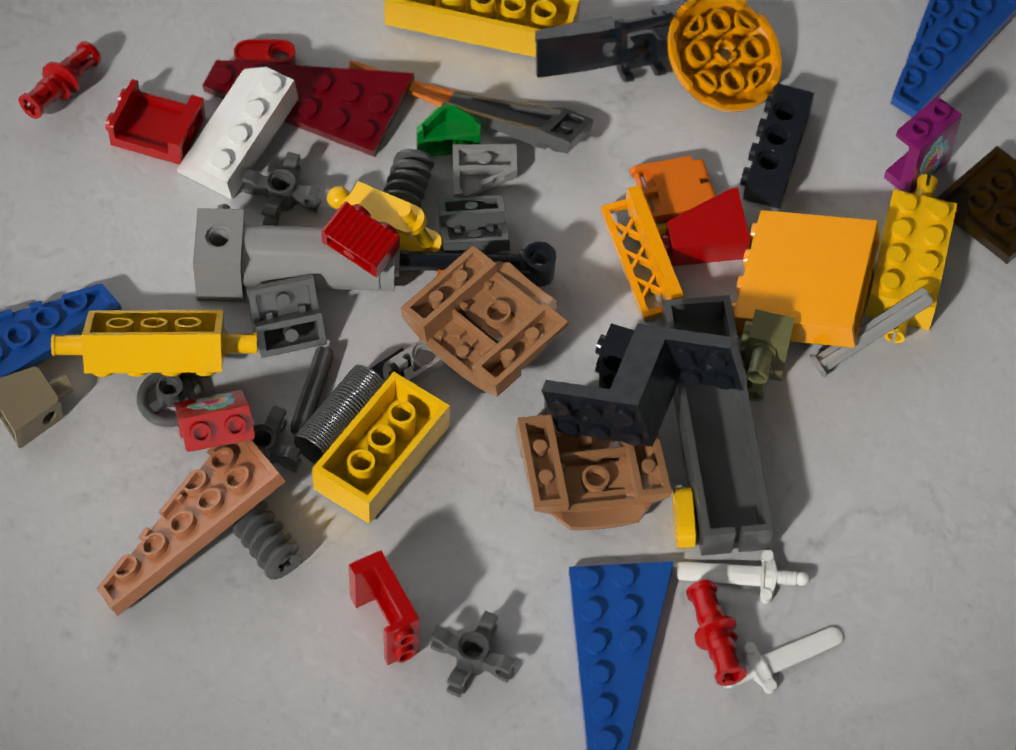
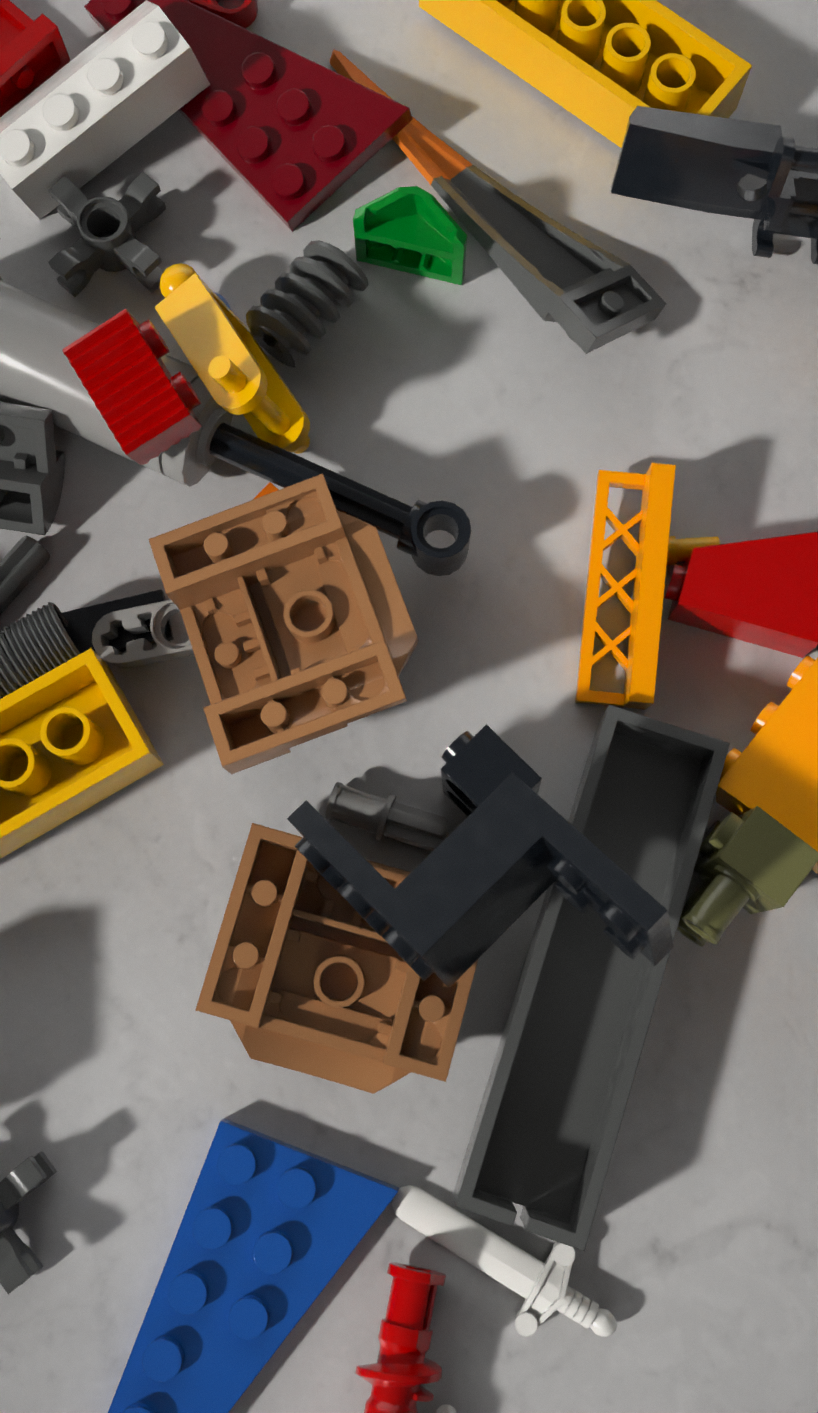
camera: 30 degrees right, 20 degrees up
dark grey brick [438,195,510,253] -> none
light grey wing [452,144,518,198] -> none
orange plate [629,155,716,223] -> none
yellow beam [672,487,696,549] -> none

